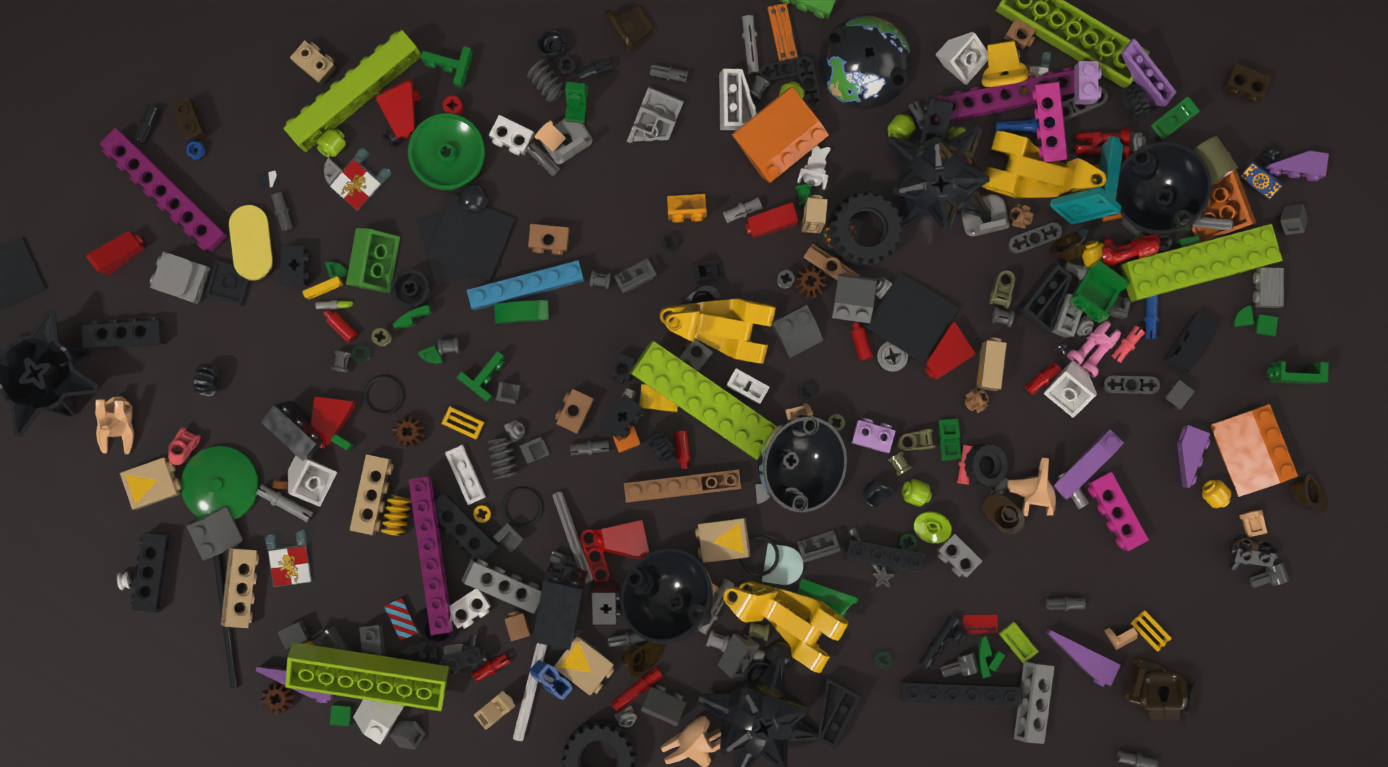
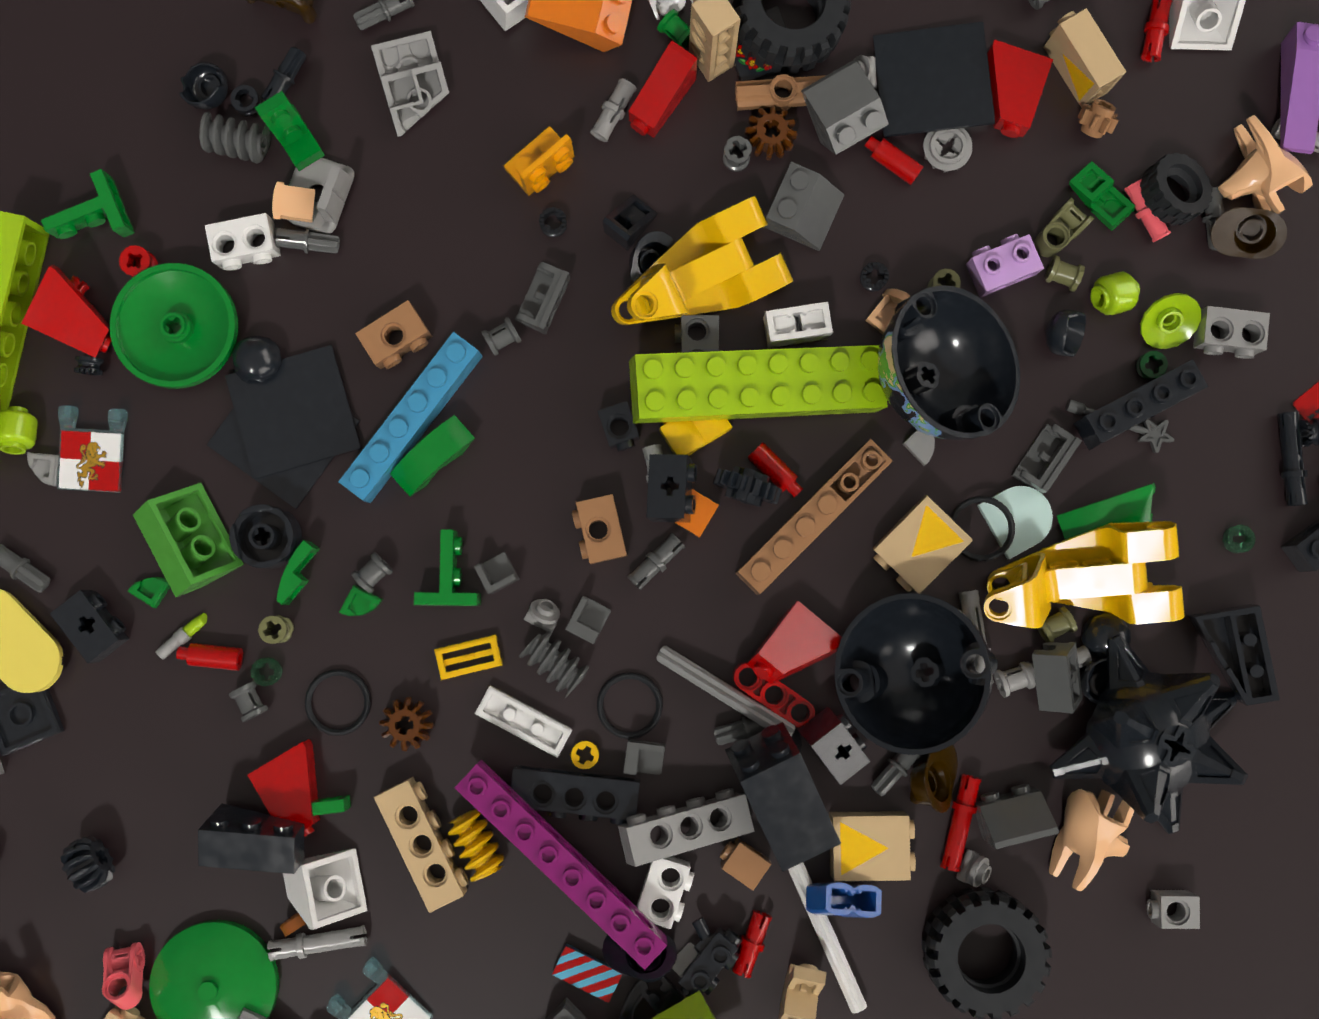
camera: 40 degrees left, 0 degrees up
yellow tile [302,276,343,300] -> none

